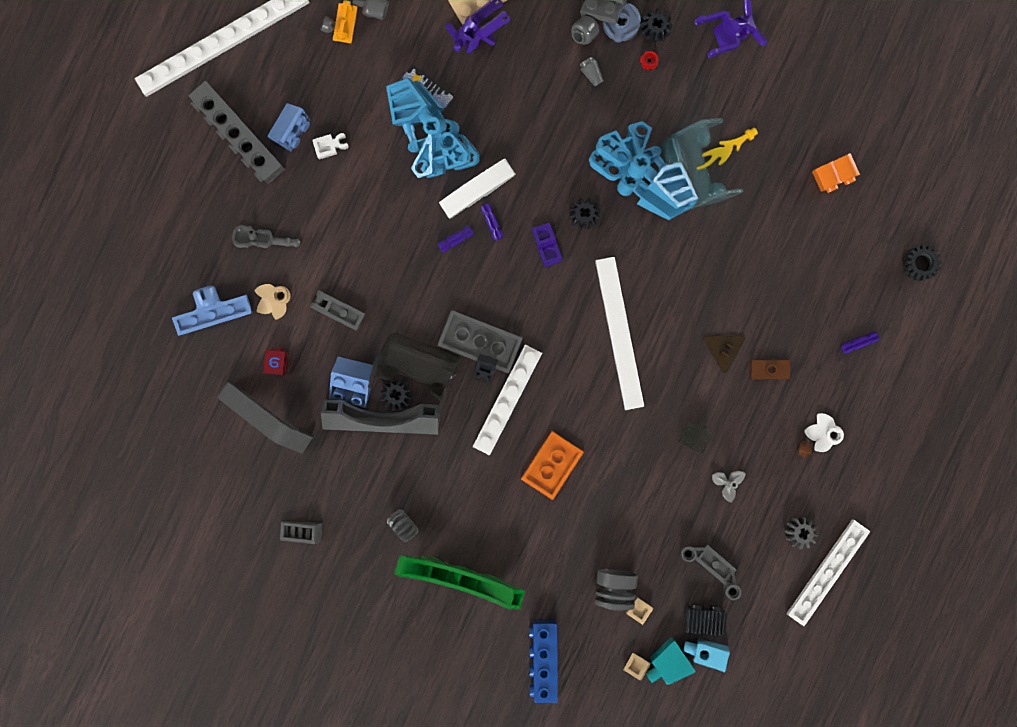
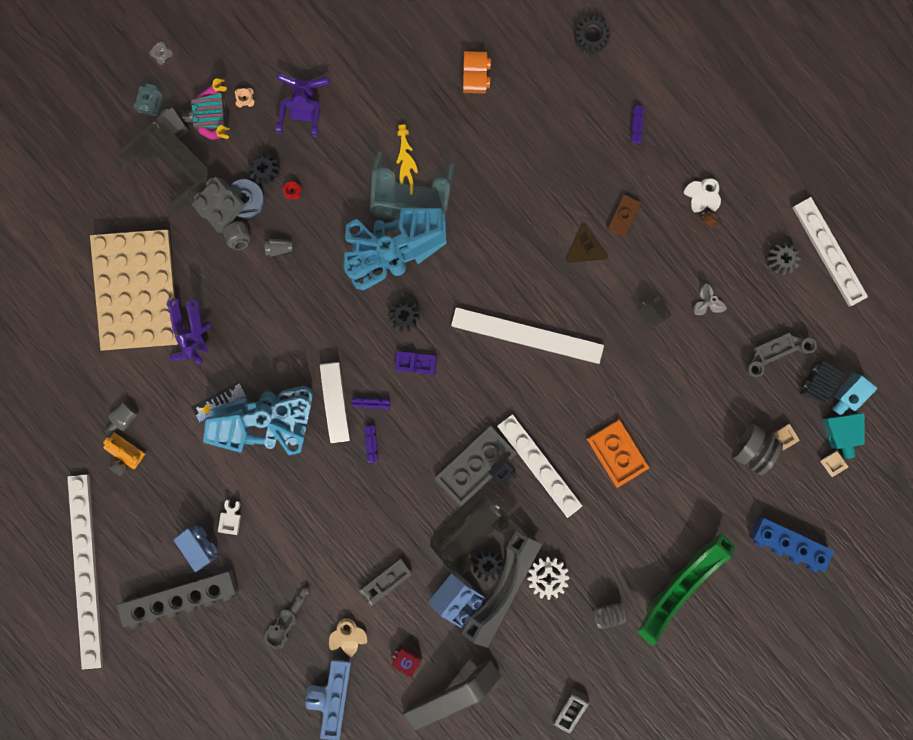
camera: 60 degrees left, 0 degrees up
none -> white gear [527,556,570,600]

